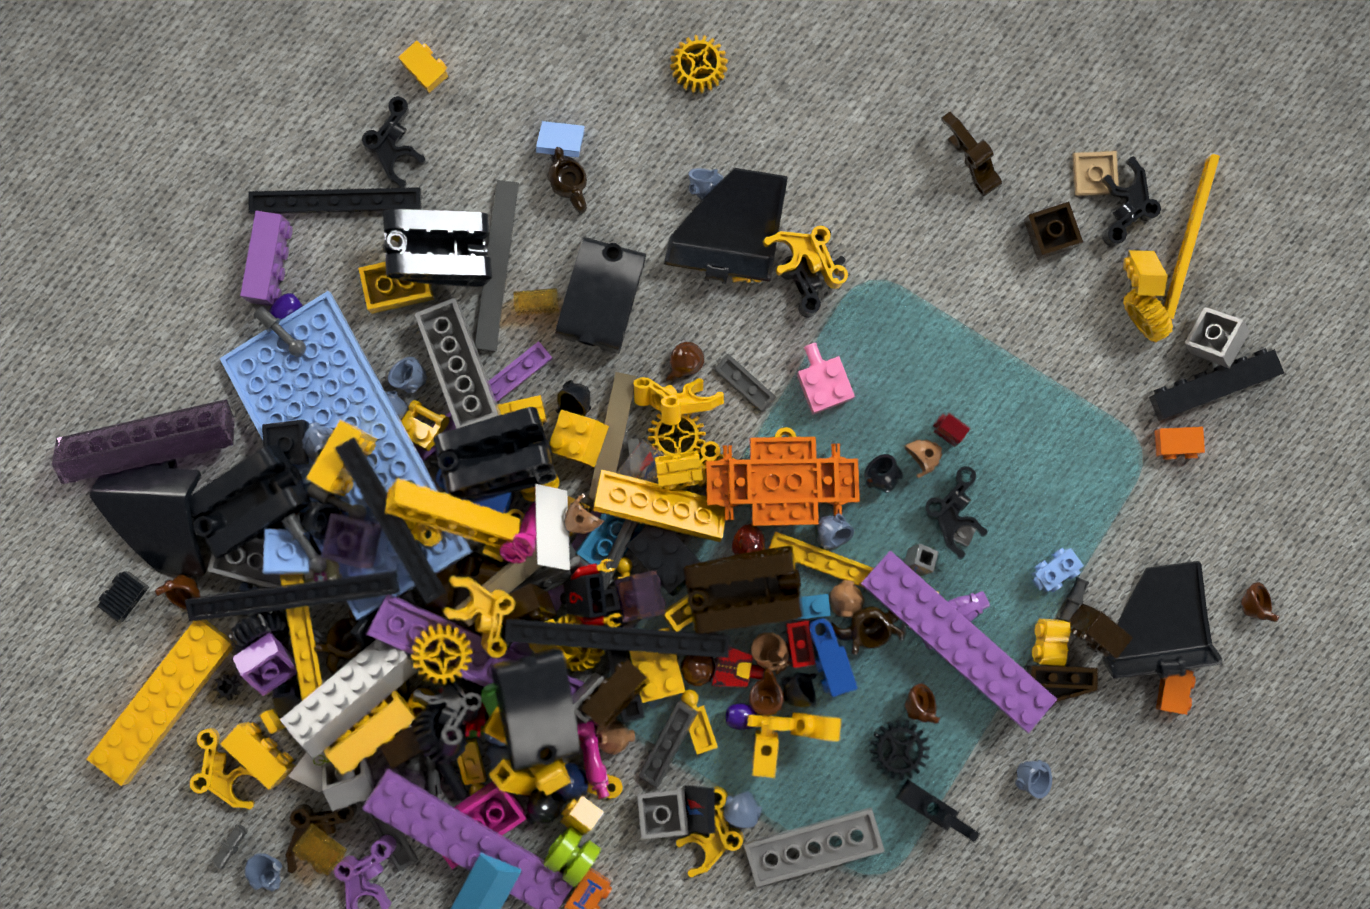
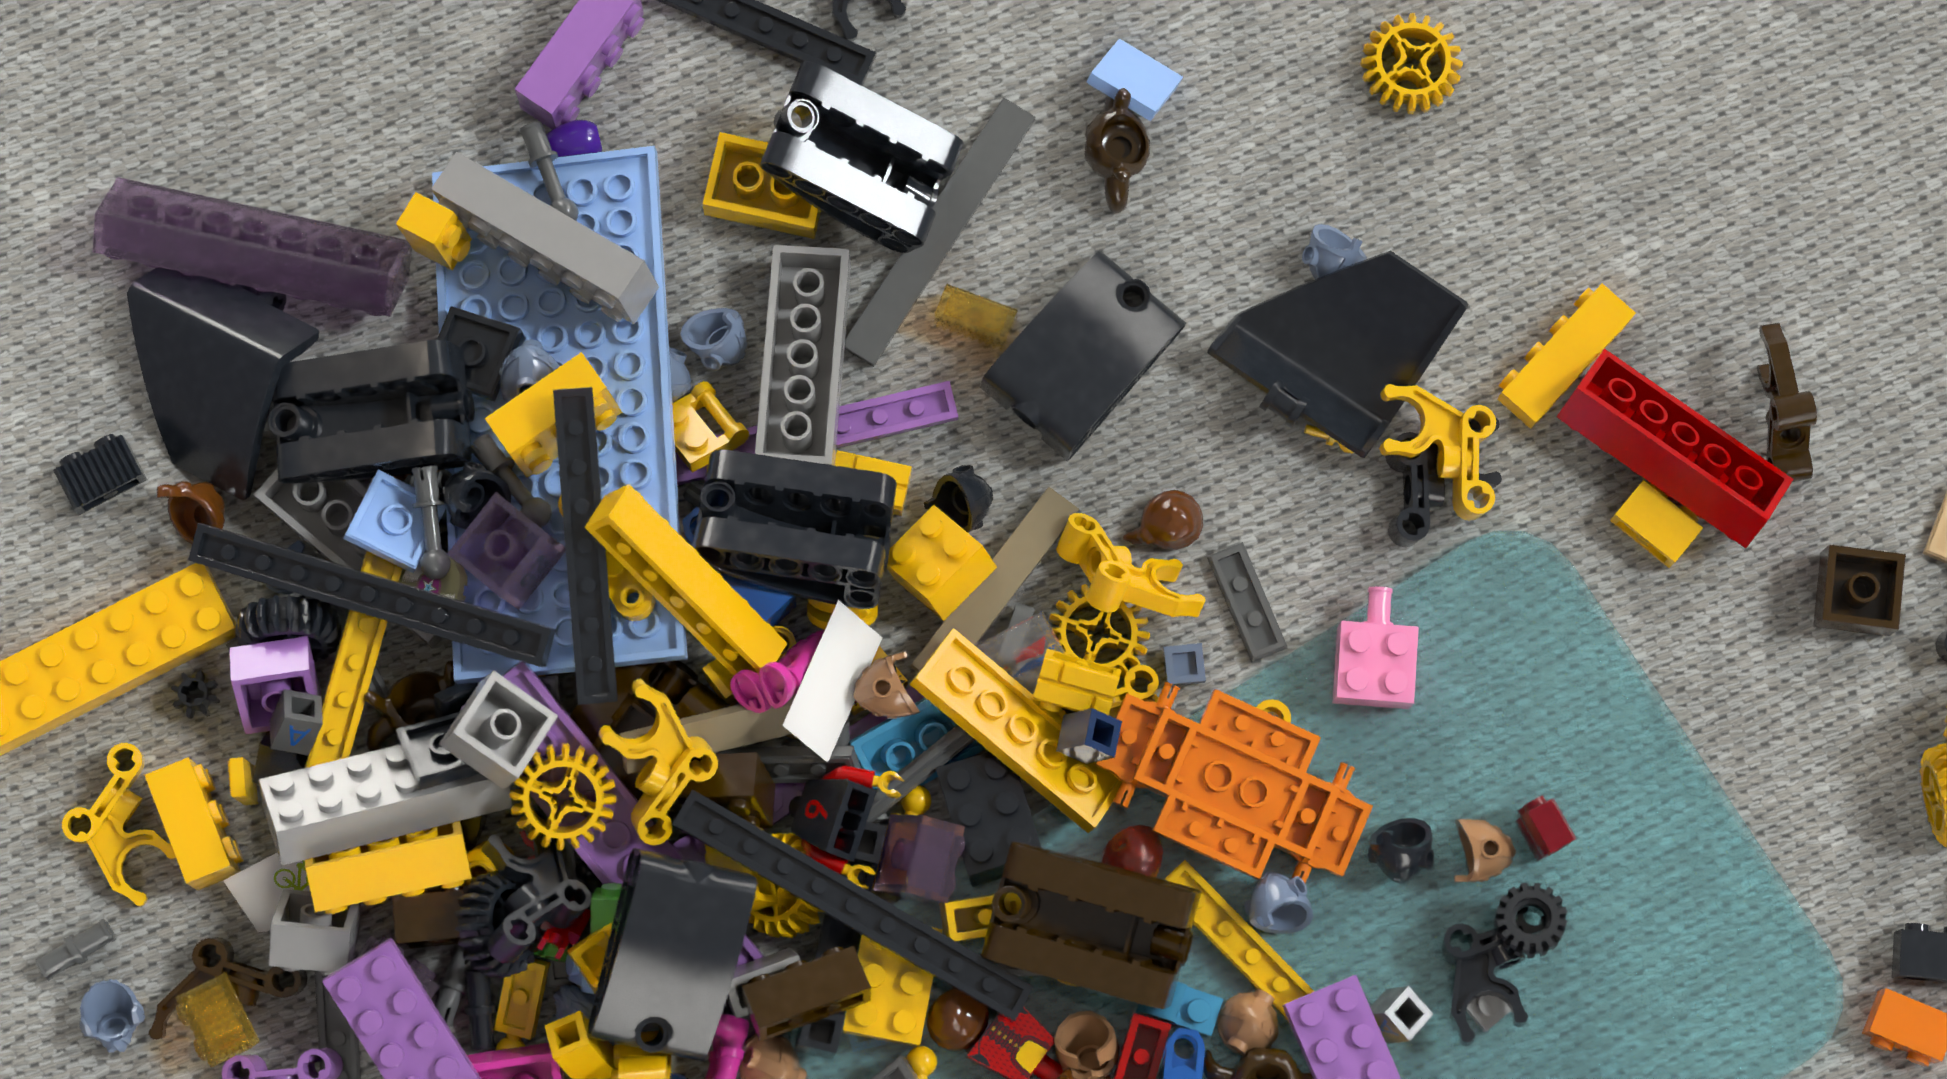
camera: 20 degrees right, 5 degrees down
none -> dark grey brick [270,689,323,755]
none -> yellow brick [396,192,472,271]
none -> black tile [396,712,481,790]
none -> light grey brick [431,152,659,324]
none -> light grey brick [439,670,558,790]
none -> dark blue brick [1056,708,1122,764]
none -> sand blue plate [1163,643,1206,686]
none -> black tyre [1494,882,1567,958]
none -> yellow brick [1497,283,1636,429]
none -> red brick [1556,348,1794,548]
none -> yellow brick [1610,480,1703,568]

